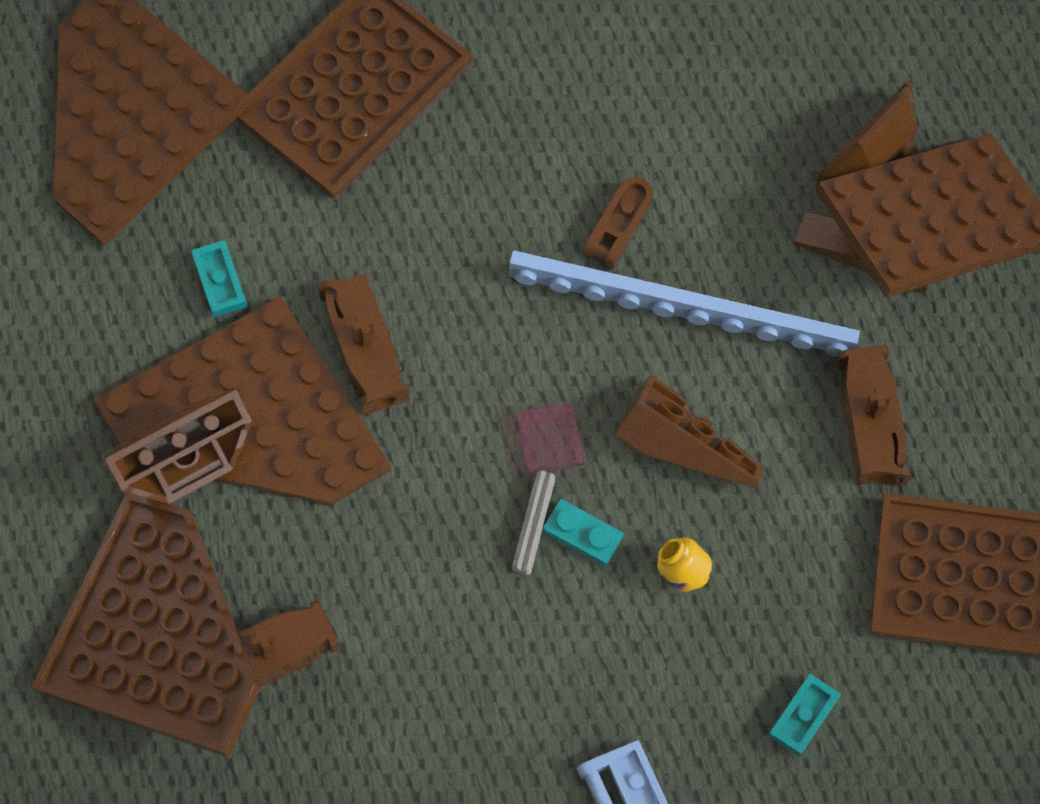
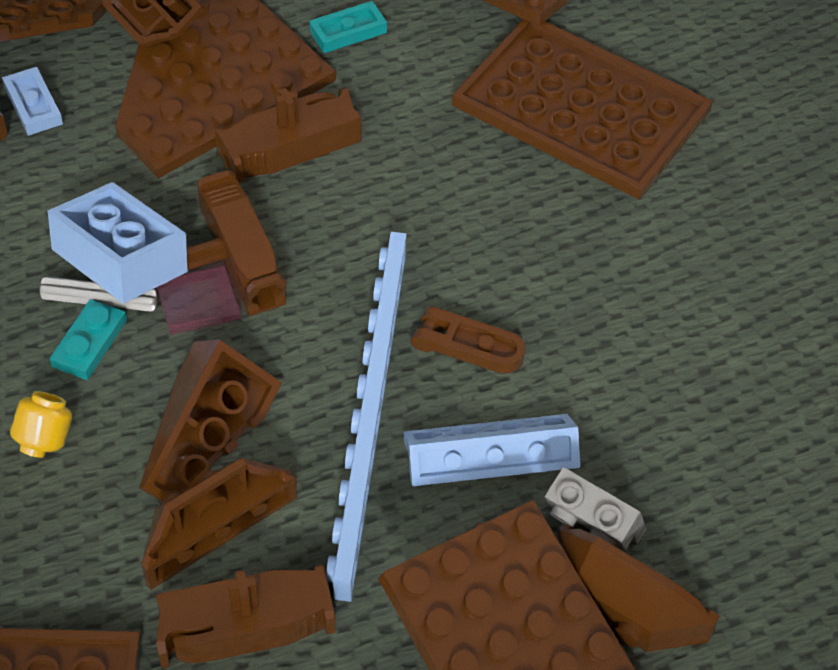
camera: 85 degrees right, 15 degrees down
none -> light blue plate [2,67,63,136]
none -> light blue brick [48,182,188,304]
none -> reddish brown wedge [141,458,297,590]
none -> reddish brown piece [186,170,287,316]
none -> light blue fence [403,414,580,486]
none -> light grey plate [545,467,646,551]

